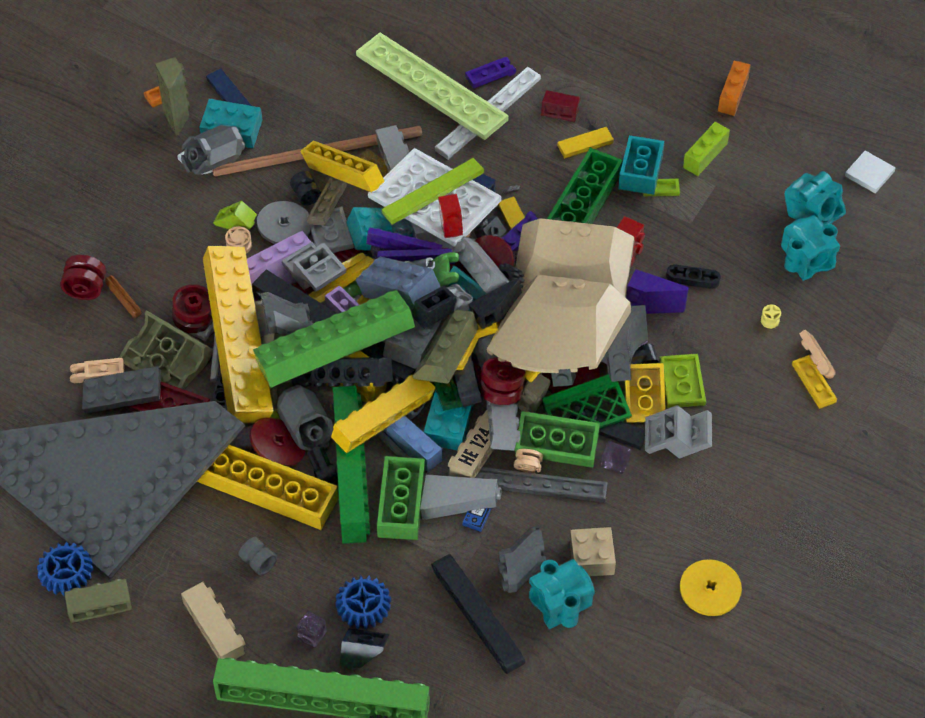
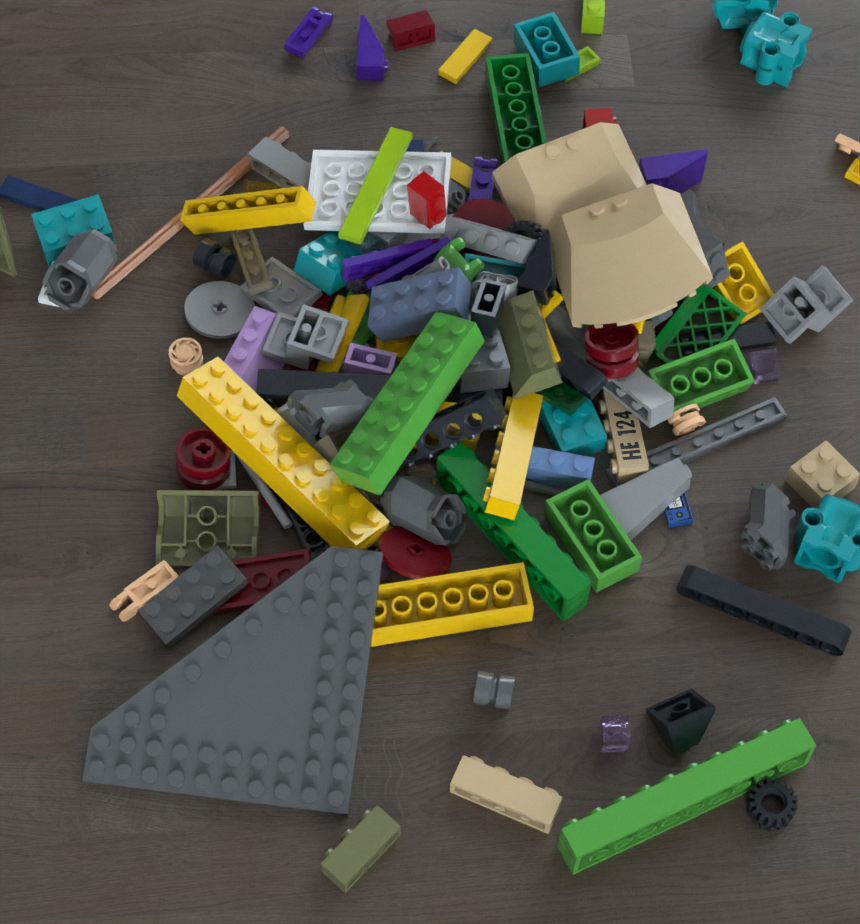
camera: 35 degrees left, 5 degrees up
blue gear [37,542,93,596] -> none
dark red wheel [60,255,106,300] -> none
dark orange axle [105,275,142,318] -> none
lime slope [213,201,257,230] -> none
black piece [308,446,338,483] -> none
blue gear [335,575,391,629] -> none
yellowish green plate [356,33,508,140] -> none
white tile [435,67,541,160] -> none
lime tile [659,354,706,408] -> none
black beam [666,264,721,289] -> none
light yellow wheel [761,305,781,329] -> none
none -> dark purple slope [357,15,388,81]

